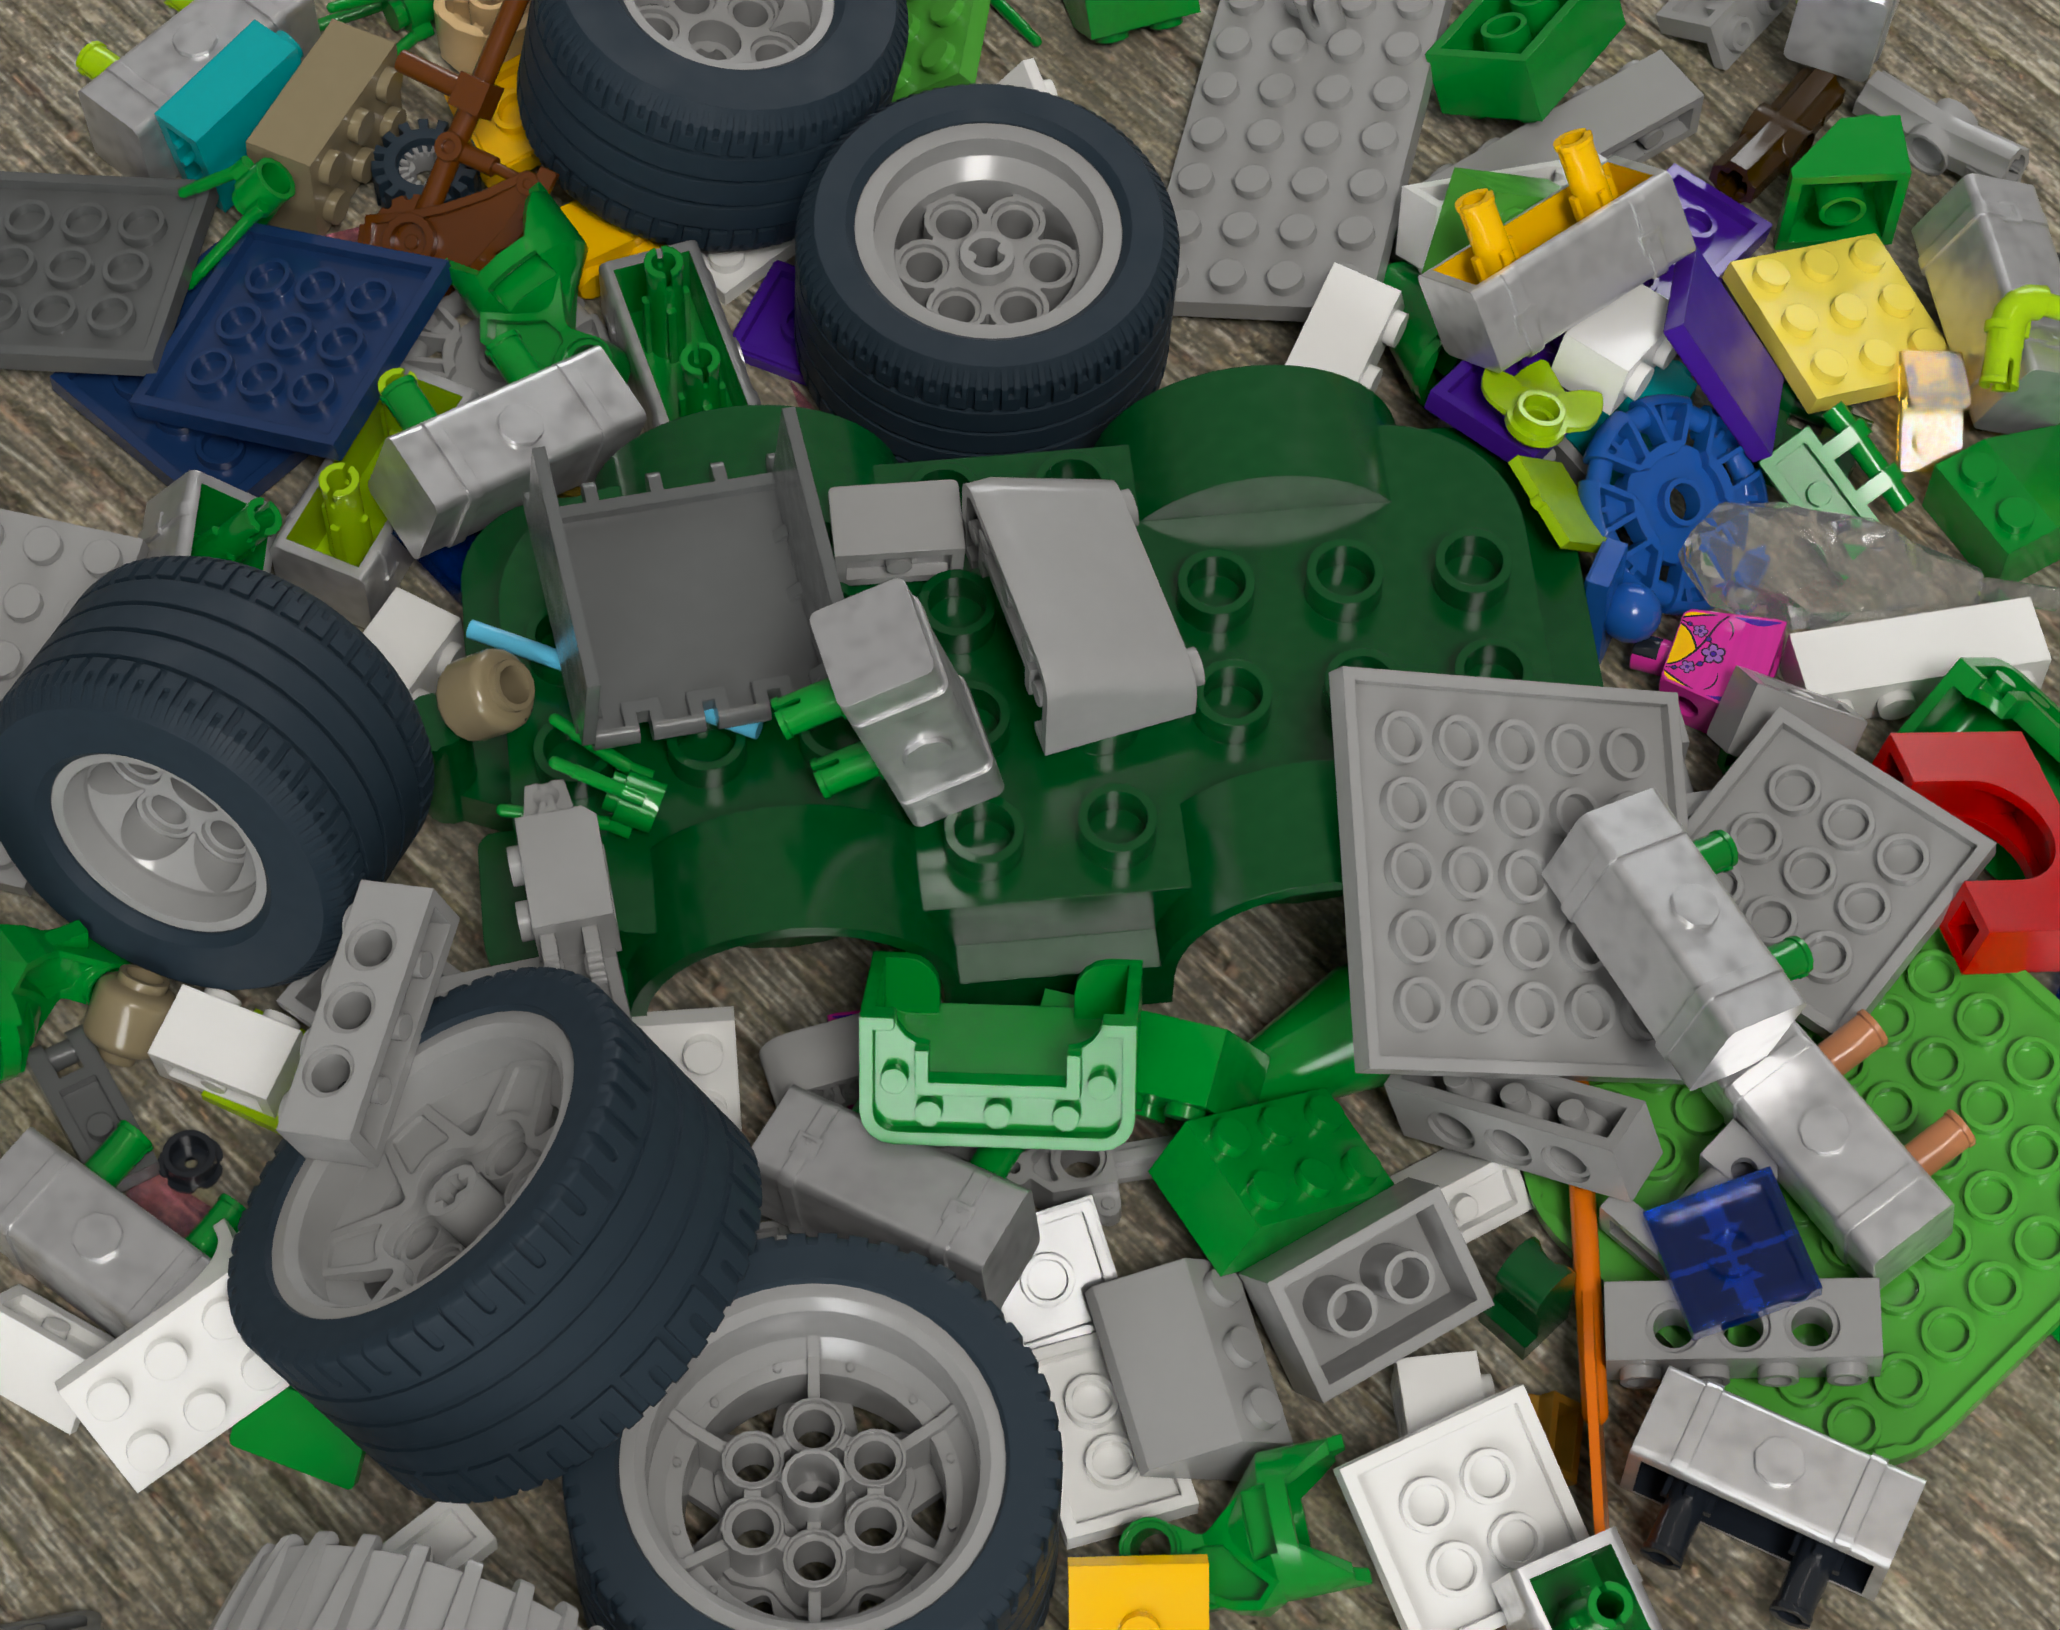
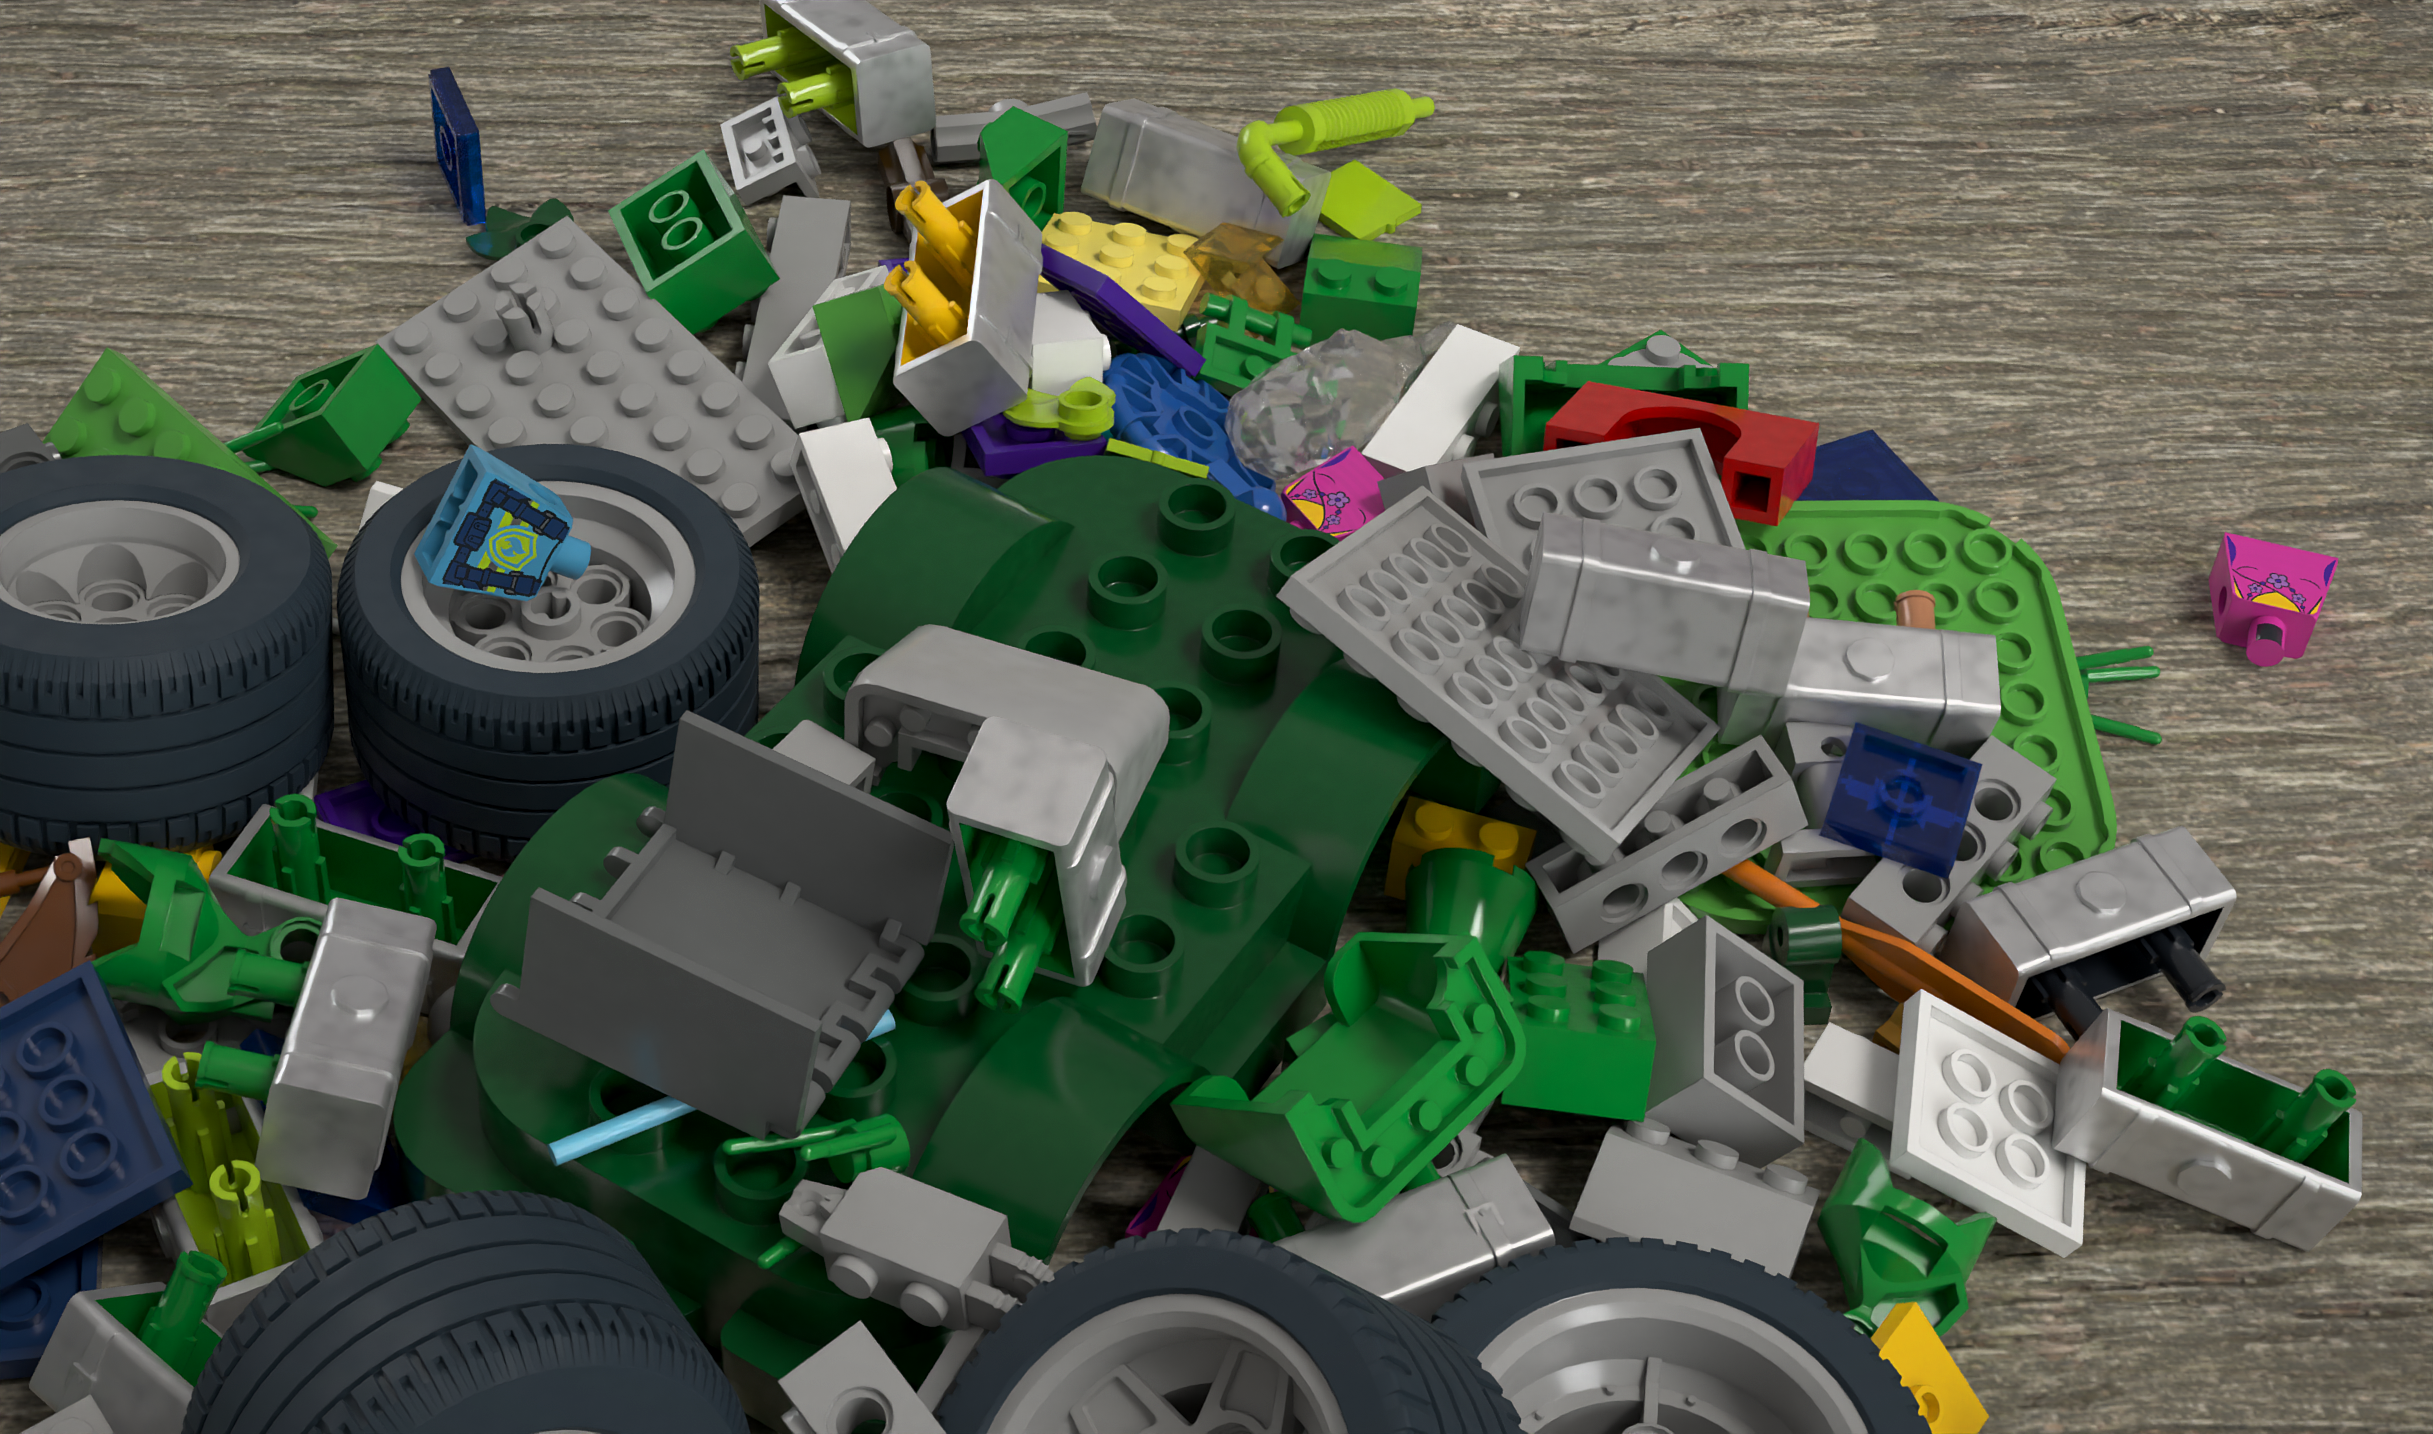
camera: 55 degrees left, 15 degrees down
dark tan head [436,649,535,741] -> none
none -> torso [414,444,591,601]

